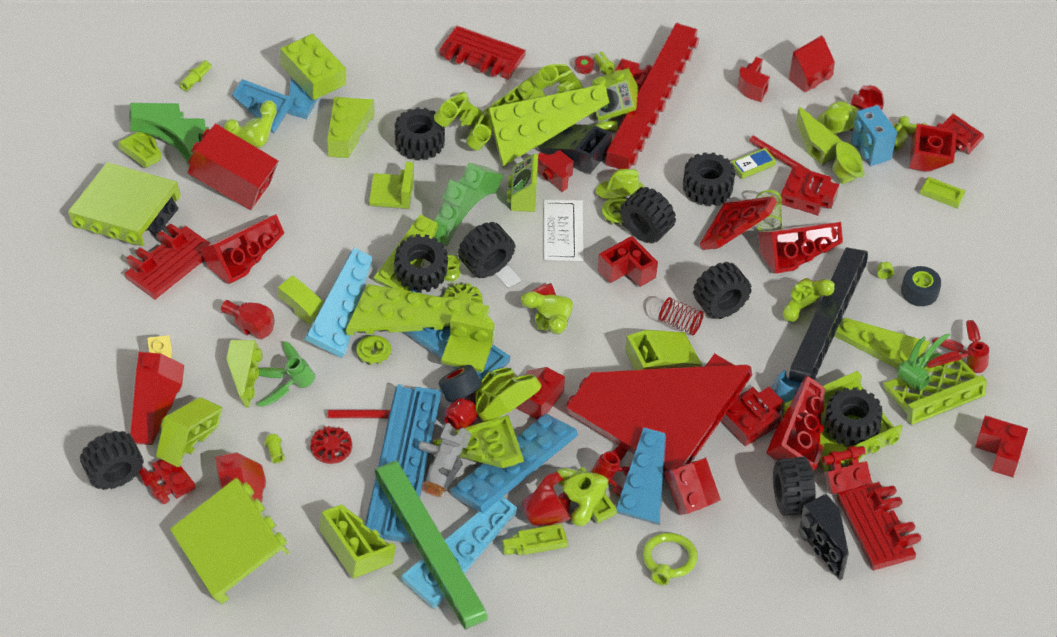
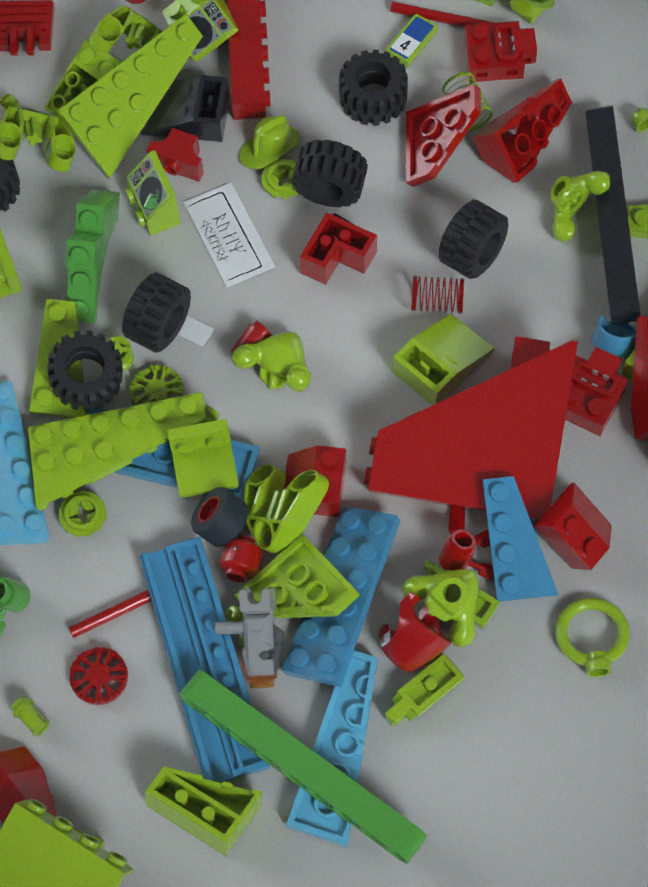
camera: 20 degrees left, 15 degrees up
lime arm [596,121,618,131] -> none

